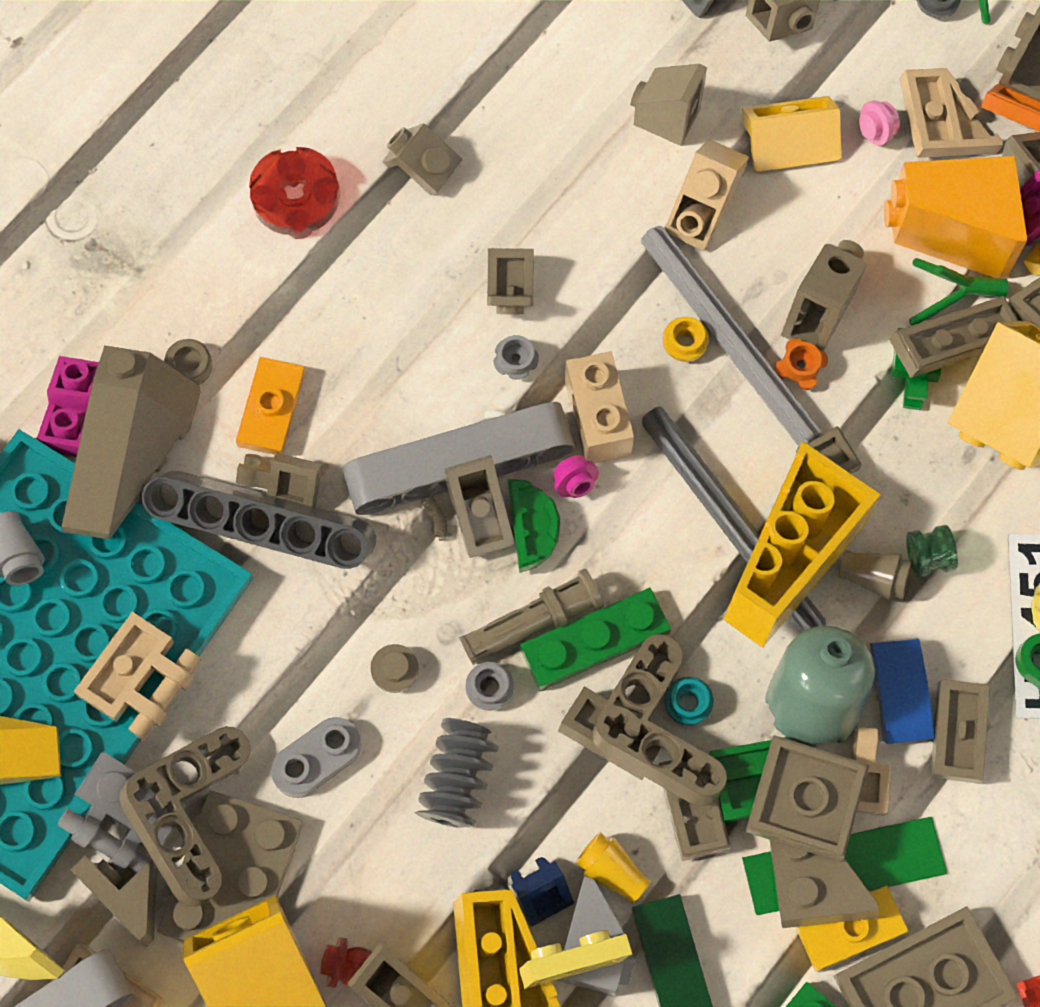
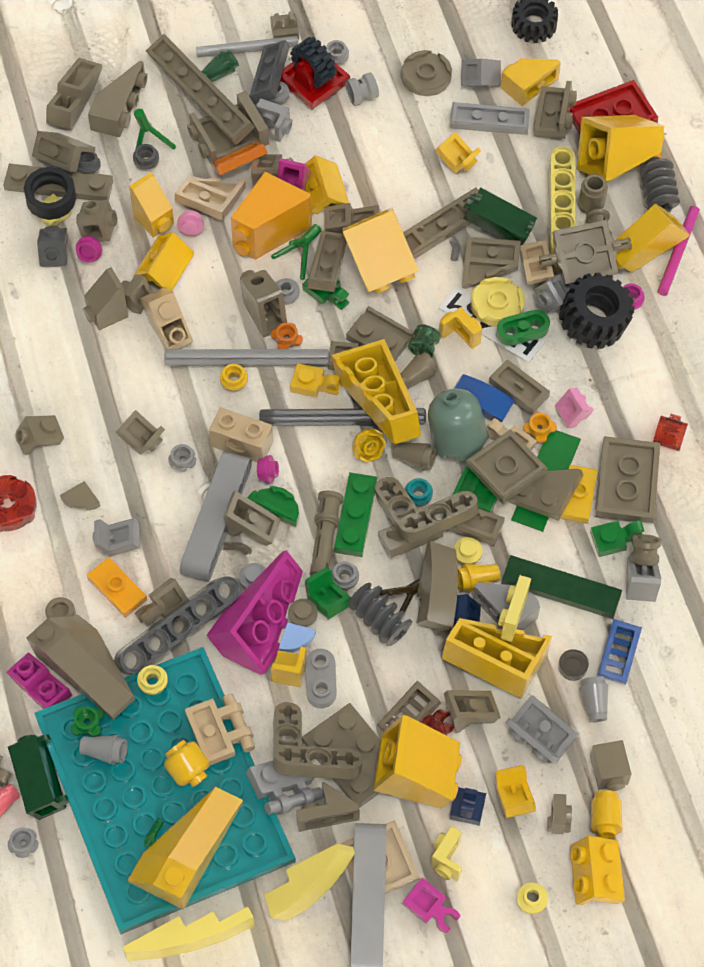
camera: 55 degrees left, 10 degrees down
none -> dark tan tile [60,481,100,510]
none -> green plate [71,706,104,737]
none -> dark pink plate [76,236,103,263]
none -> light grey bracket [92,518,140,556]
none -> dark tan tile [121,274,153,314]
none -> yellow slope [129,172,174,238]
none -> light yellow plate [137,665,168,695]
none -> yellow head [164,740,210,787]
none -> dark pink wedge [206,550,303,675]
none -> light grey plate [239,563,266,589]
none -> yellow panel [271,646,307,688]
none -> light grey plate [276,278,300,305]
none -> light blue tile [279,622,316,653]
none -> yellow plate [289,363,341,398]
none -> green bracket [305,567,351,620]
none -> dark tan plate [346,306,414,361]
none -> yellow plate [352,429,386,463]
none -> dark tan slope [377,680,441,731]
none -> dark brown plant [379,578,420,612]
none -> dark tan cone [392,442,437,471]
none -> dark tan slope [416,541,458,631]
none -> yellow bracket [439,307,482,349]
none -> light yellow plate [454,537,483,564]
none -> light orange plate [523,412,557,443]
none -> bright pink tile [555,388,594,428]

